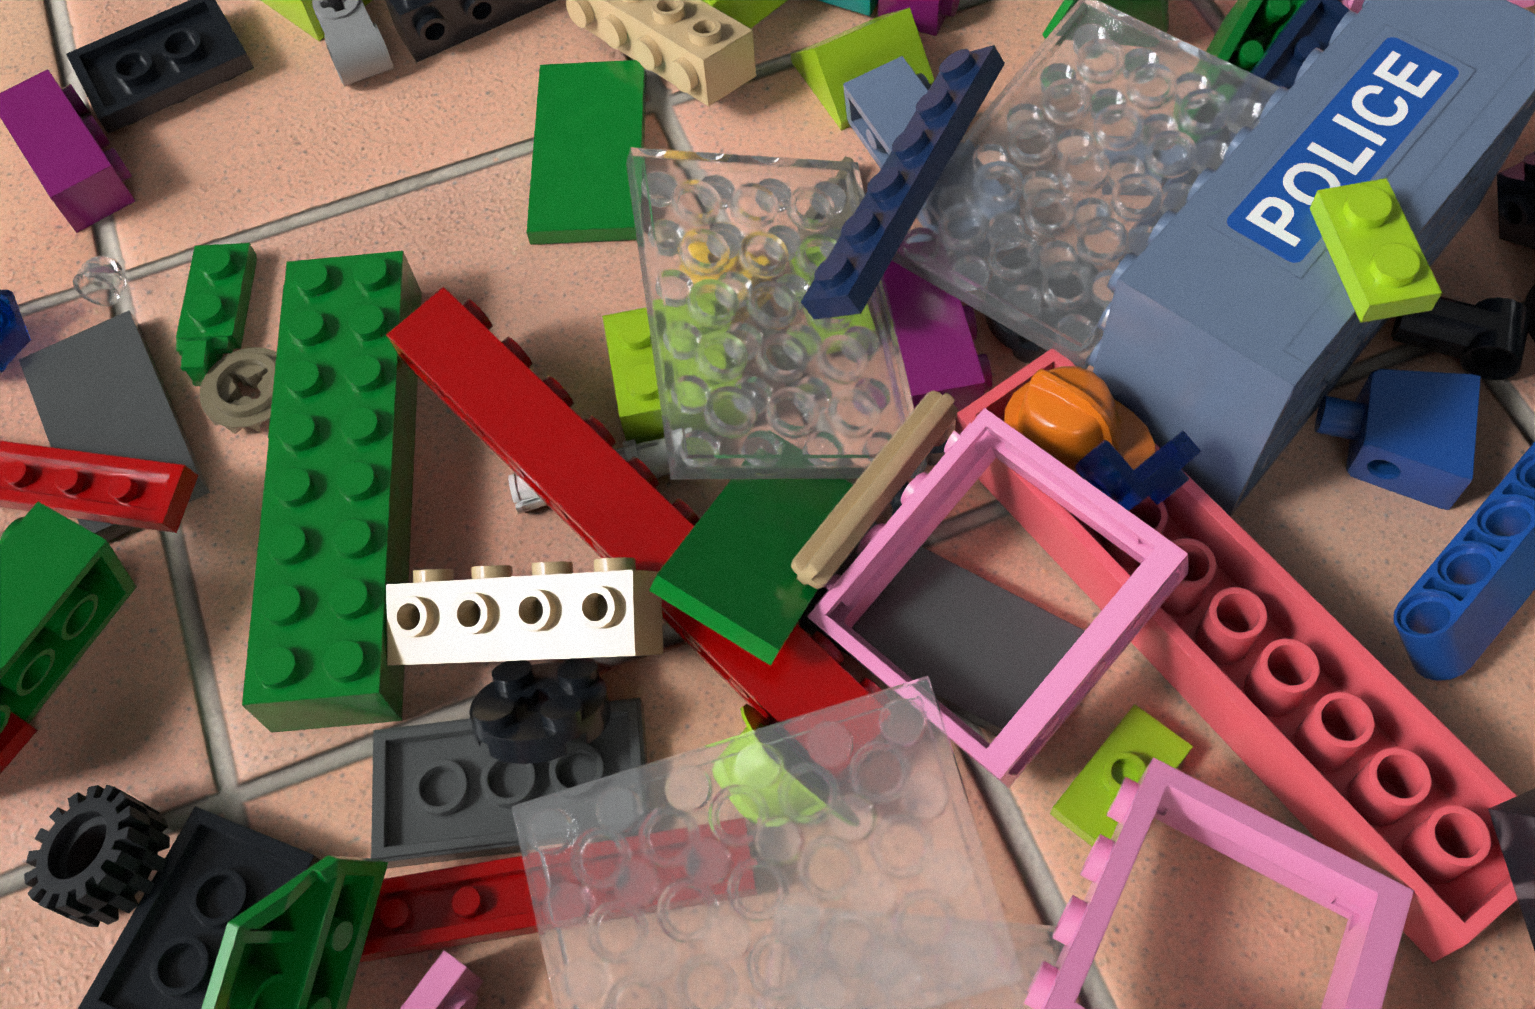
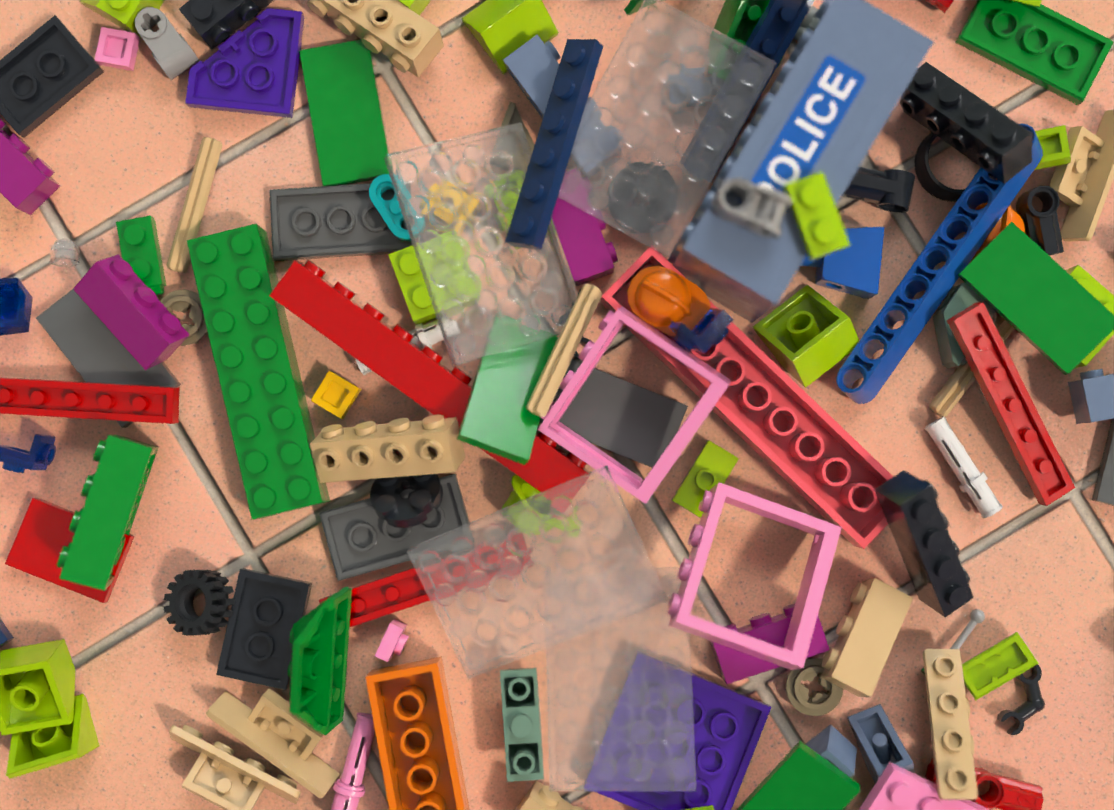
camera: 15 degrees left, 25 degrees up
none -> magenta brick [73,254,189,370]
none -> bright pink plate [94,27,140,71]
none -> tan axle [167,137,222,273]
none -> dark purple plate [185,8,305,118]
none -> dark grey tile [269,181,414,261]
none -> yellow plate [311,370,361,419]
none -> teal plate [369,174,425,242]
none -> light grey piece [712,178,793,239]
none -> lime slope [753,284,859,388]

